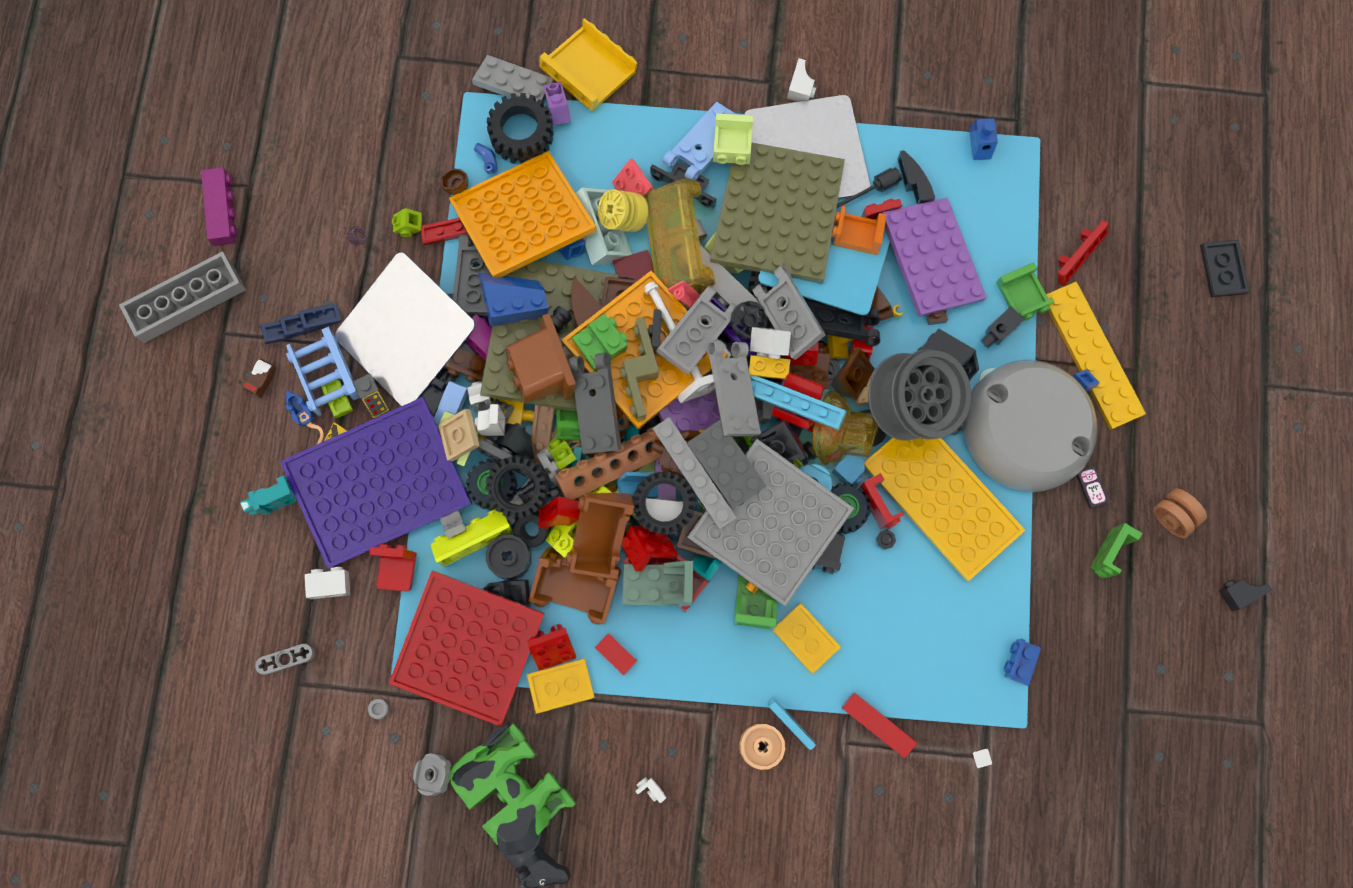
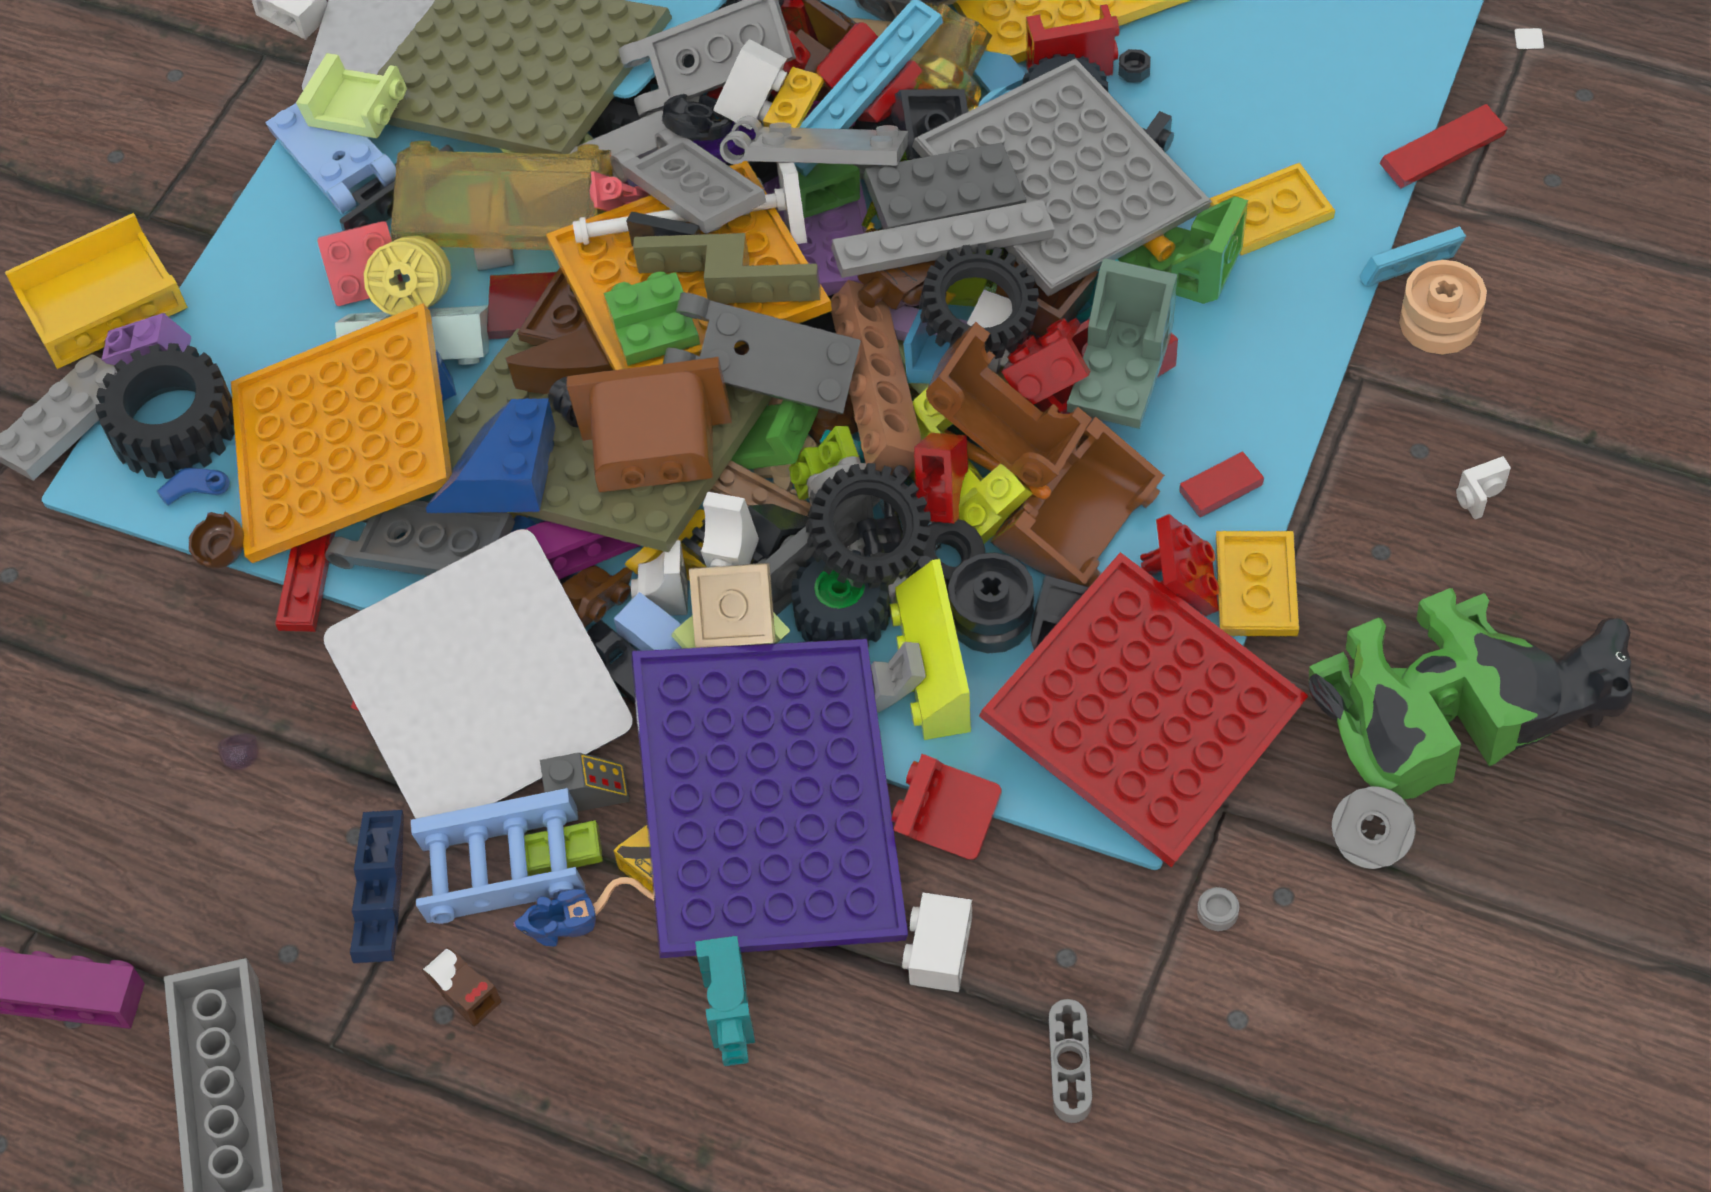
camera: 65 degrees left, 20 degrees down
lime brick [392,208,422,237] -> none

